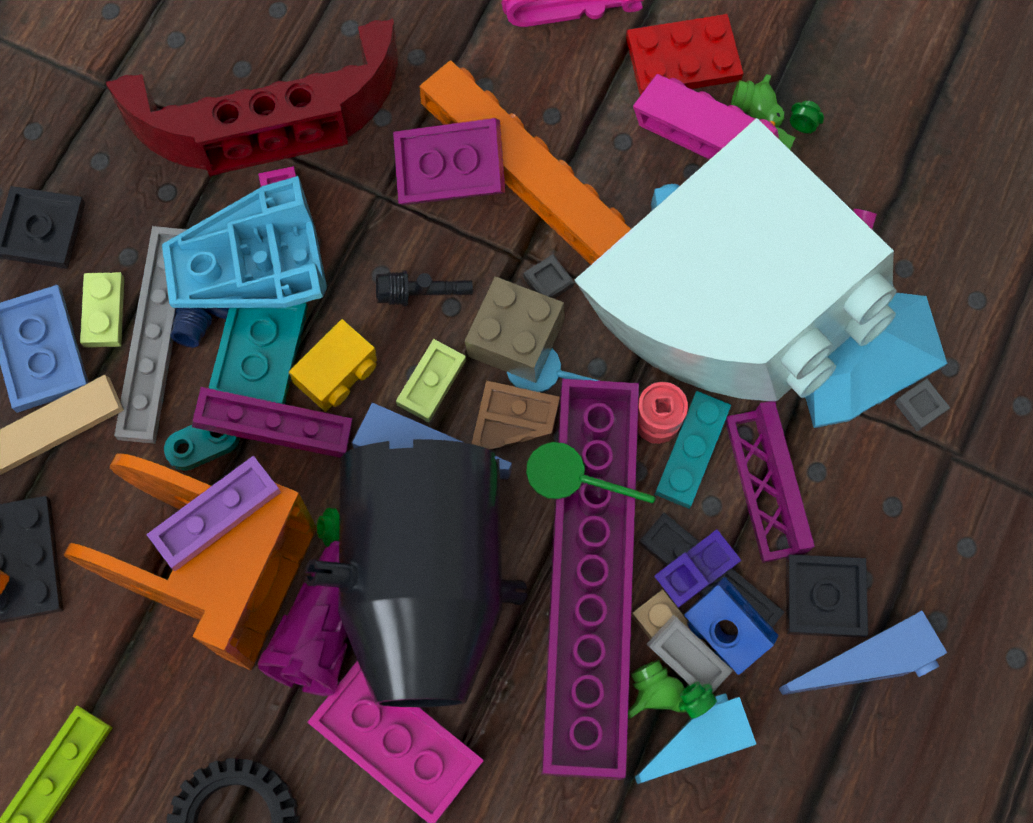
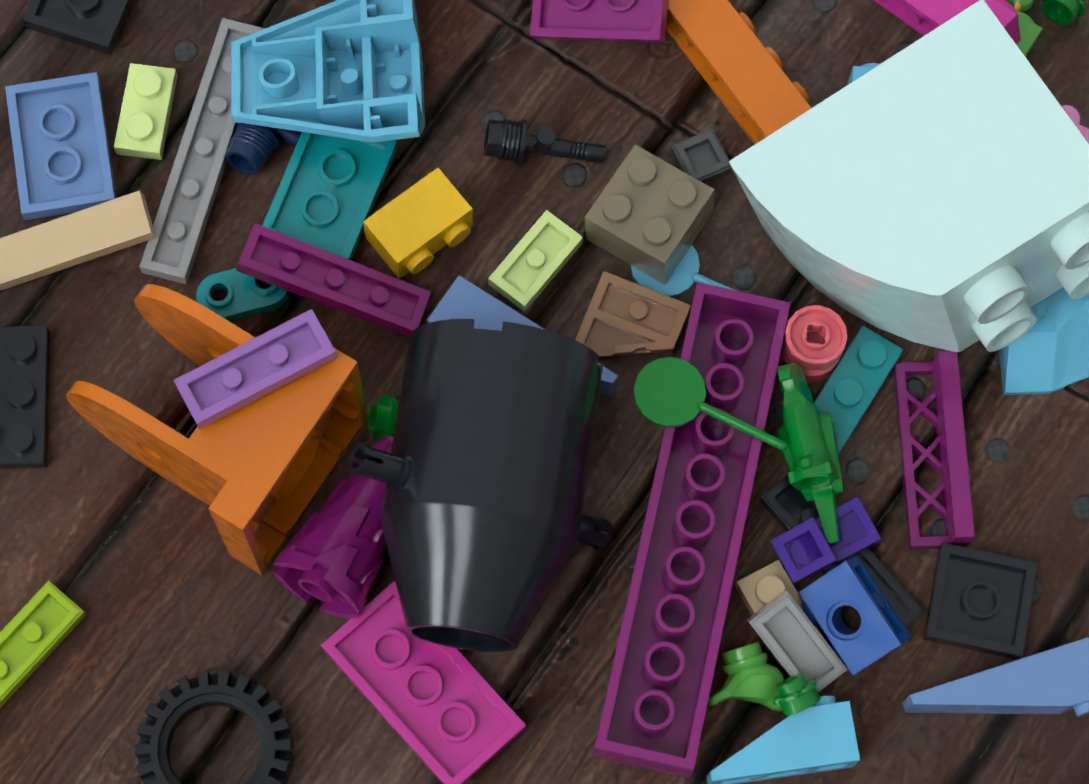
camera: 10 degrees right, 0 degrees up
none -> green animal [777,362,843,545]

